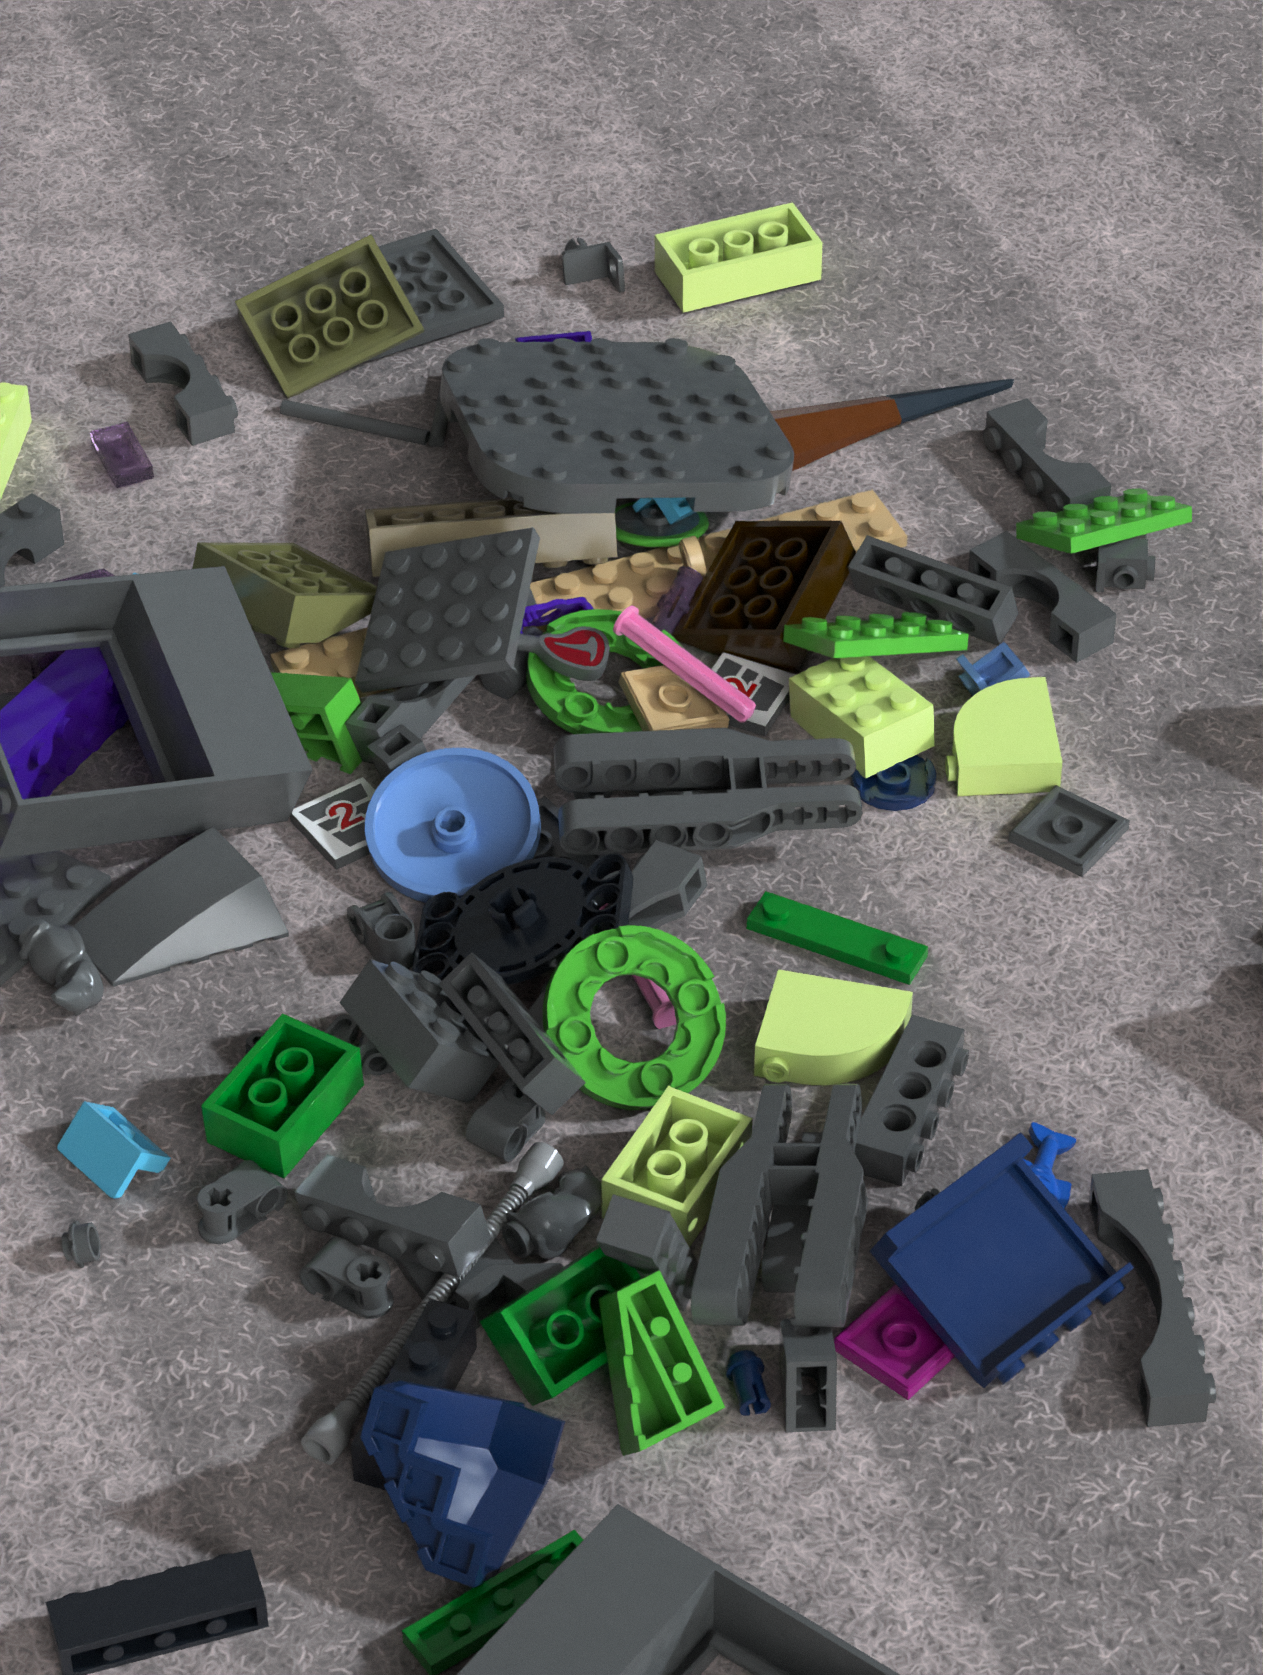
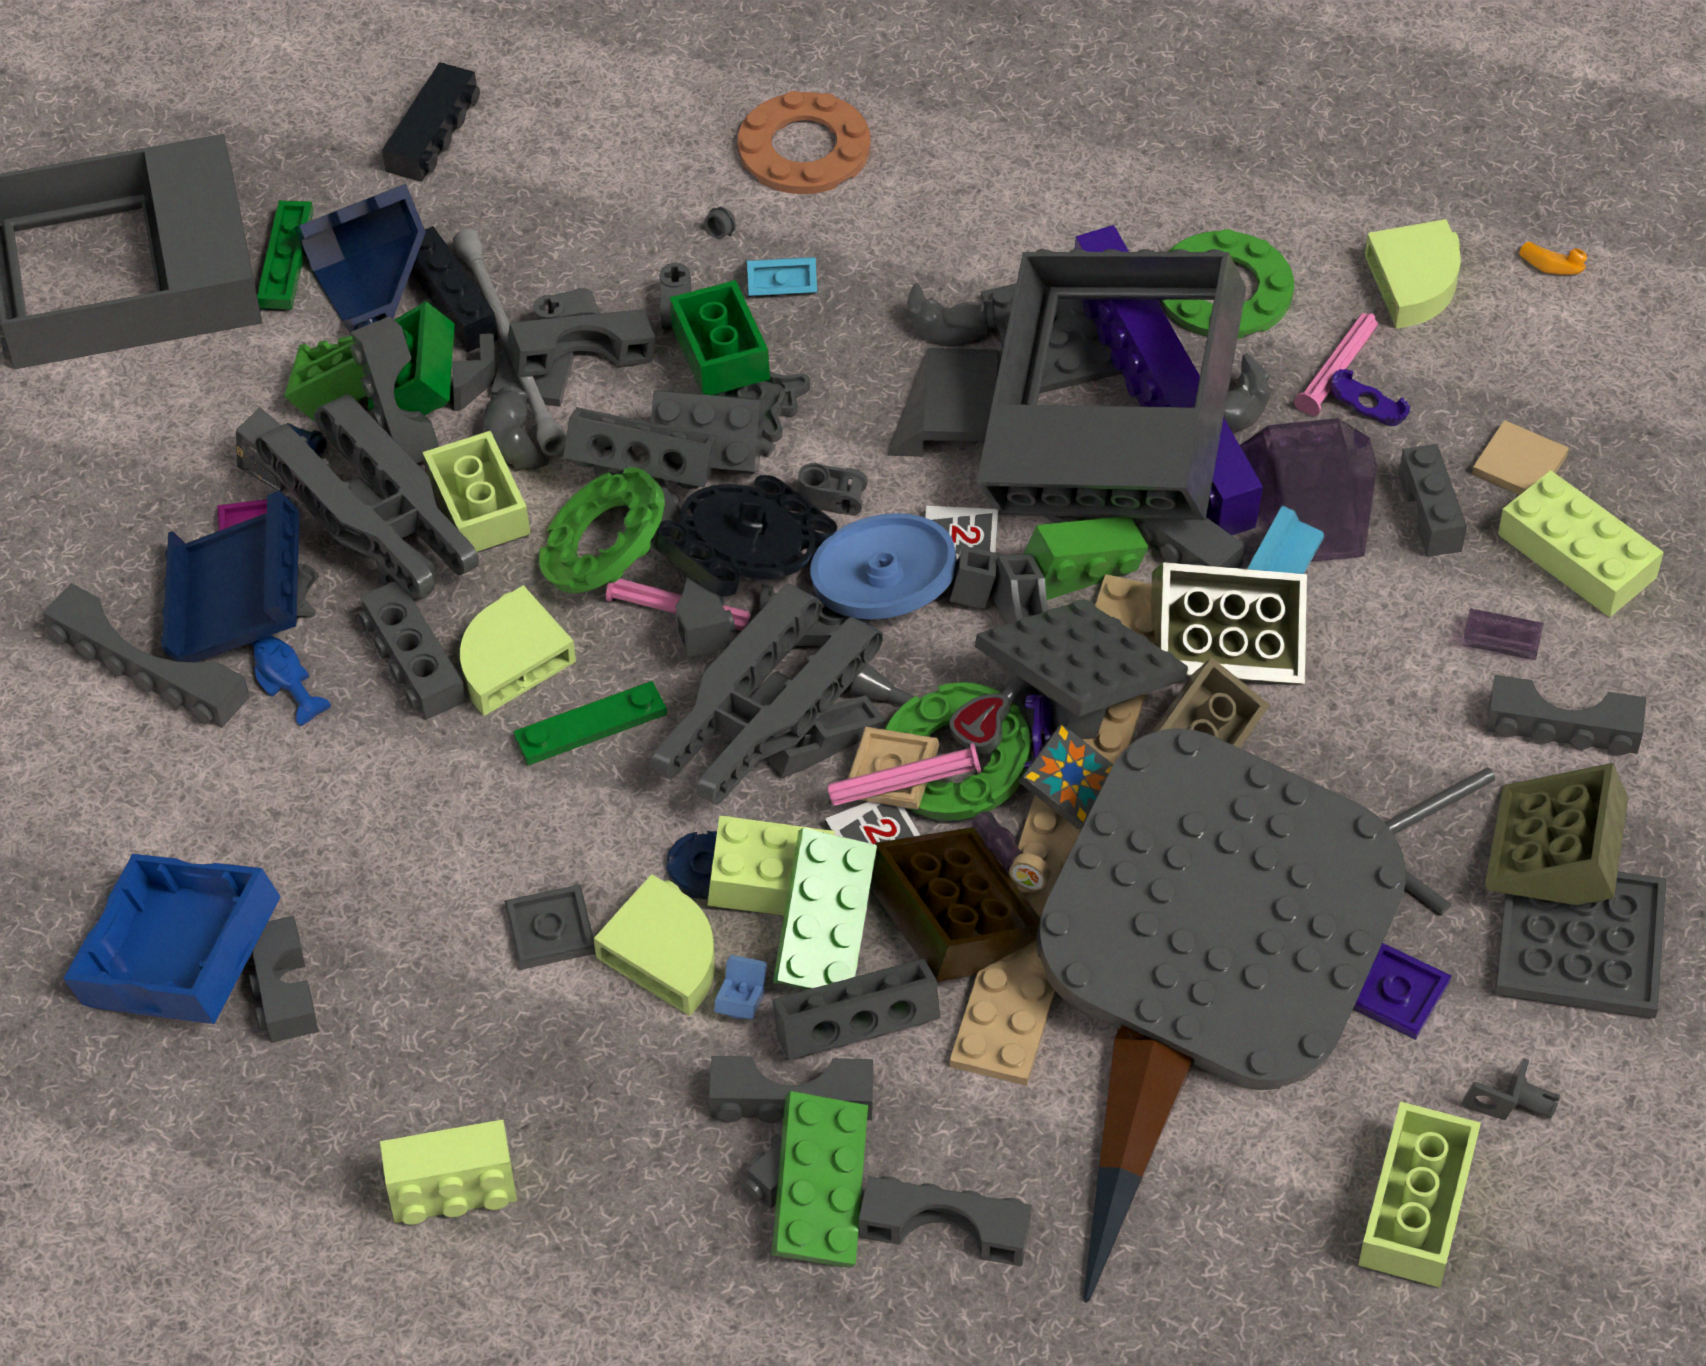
camera: 130 degrees right, 10 degrees up
none -> tile [1018,723,1114,829]

